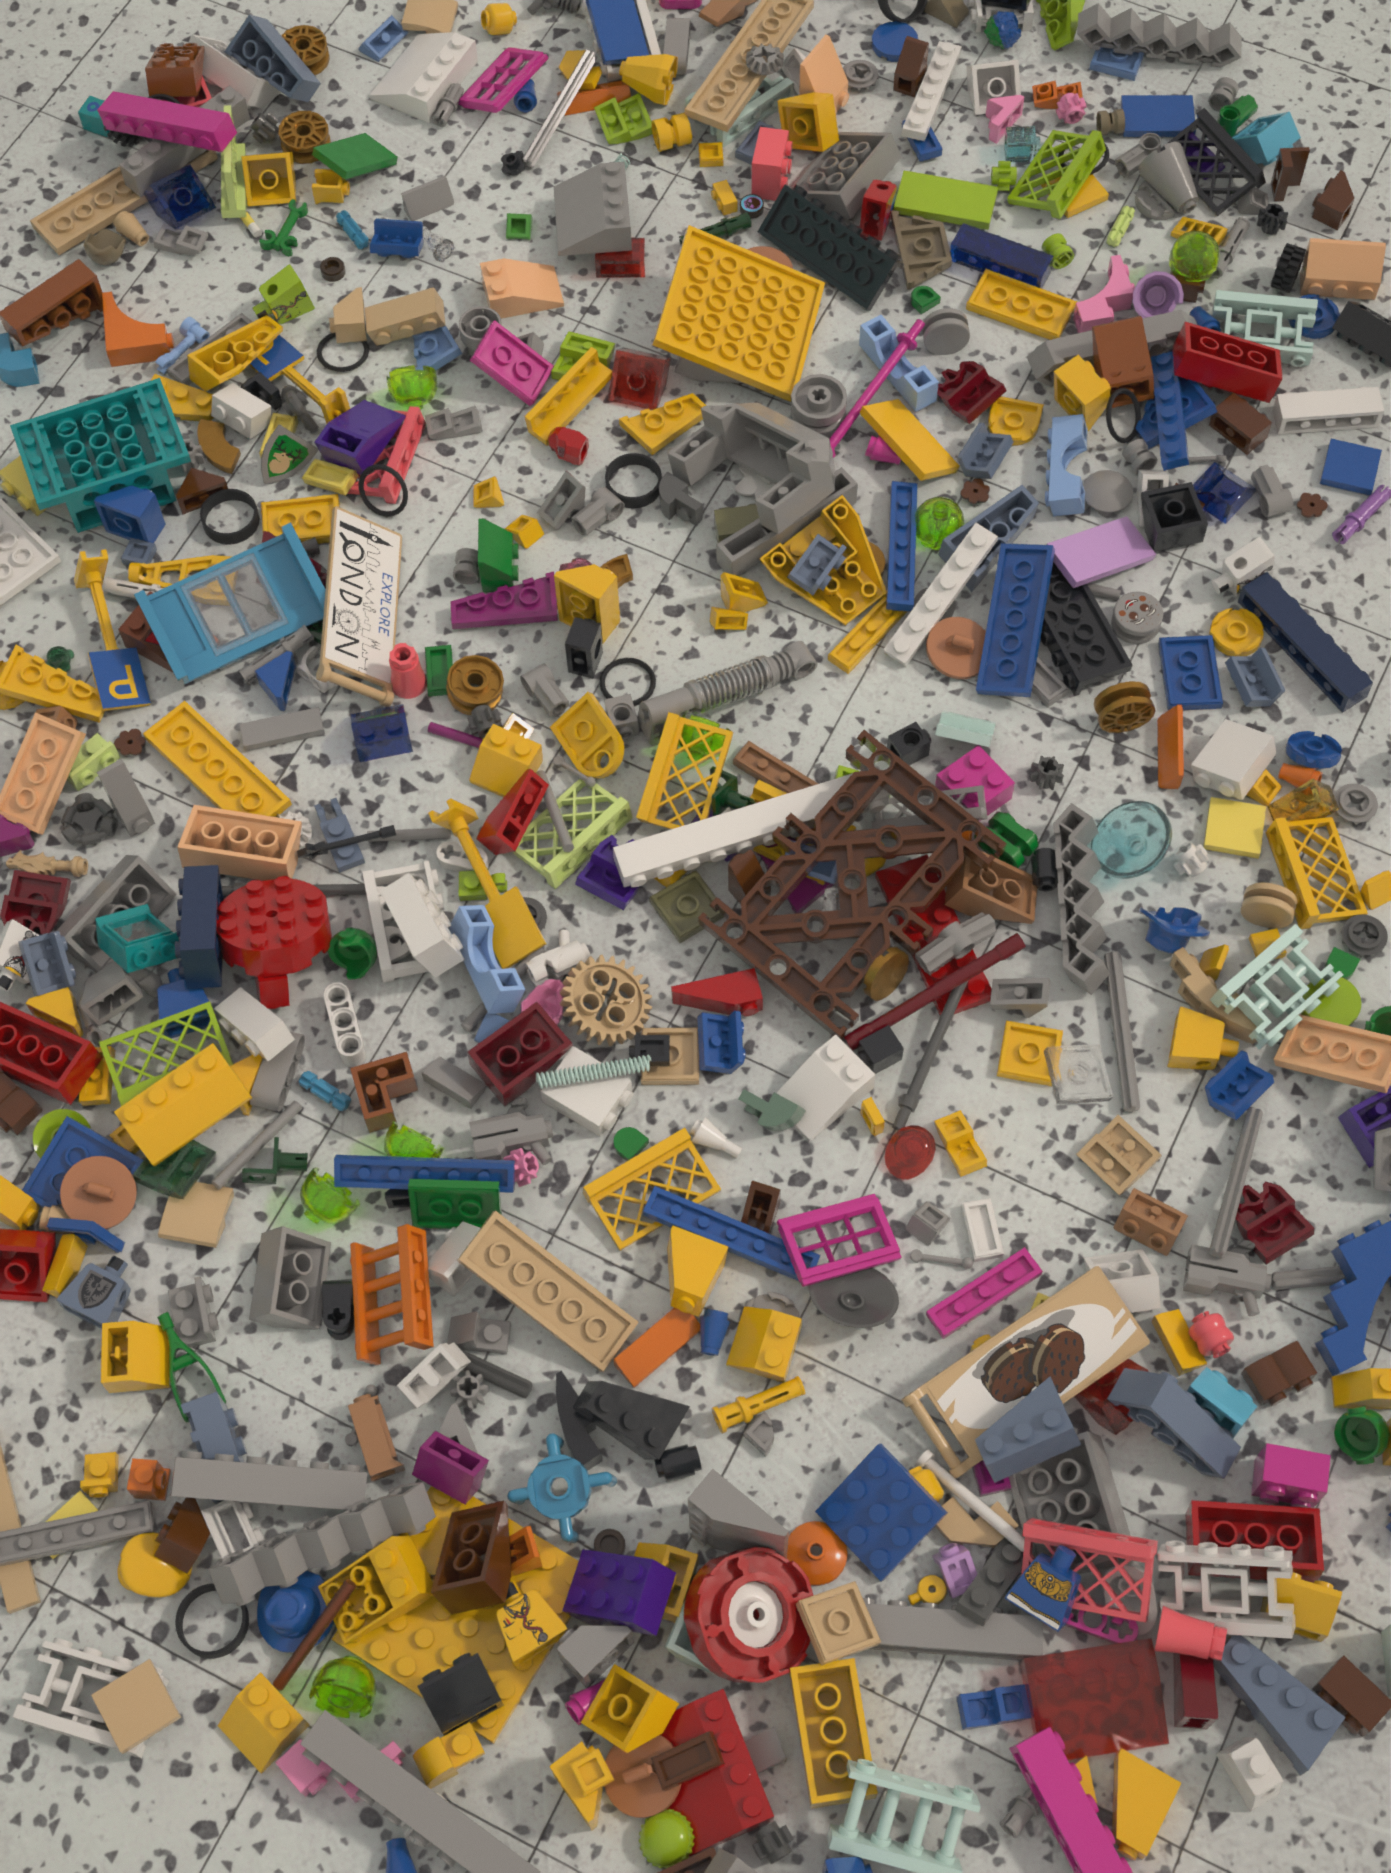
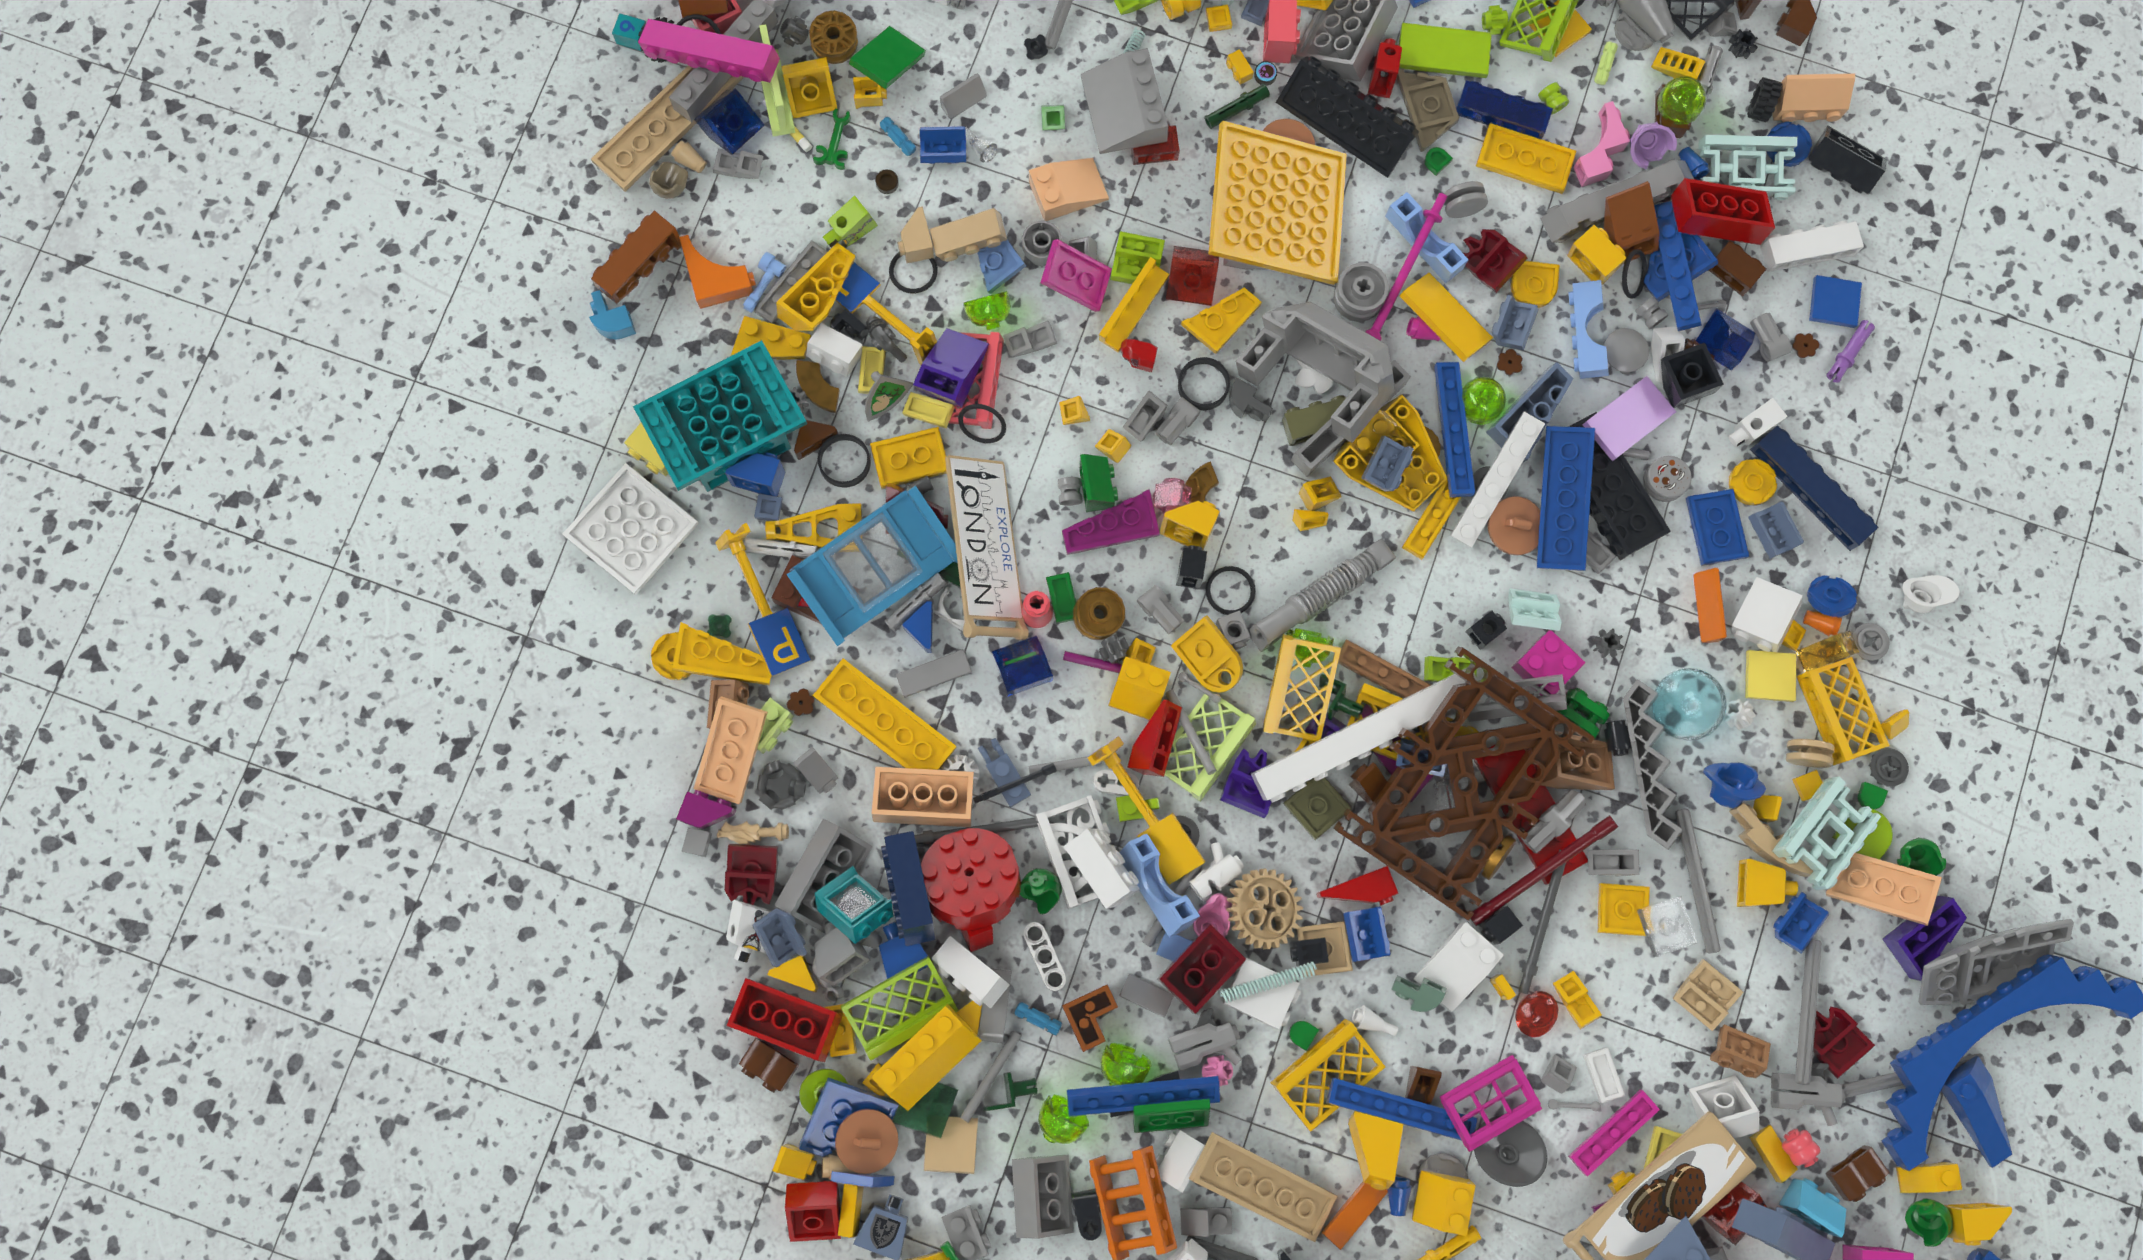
camera: 15 degrees left, 15 degrees up
pearl gold wheel [1093,681,1156,733] -> none

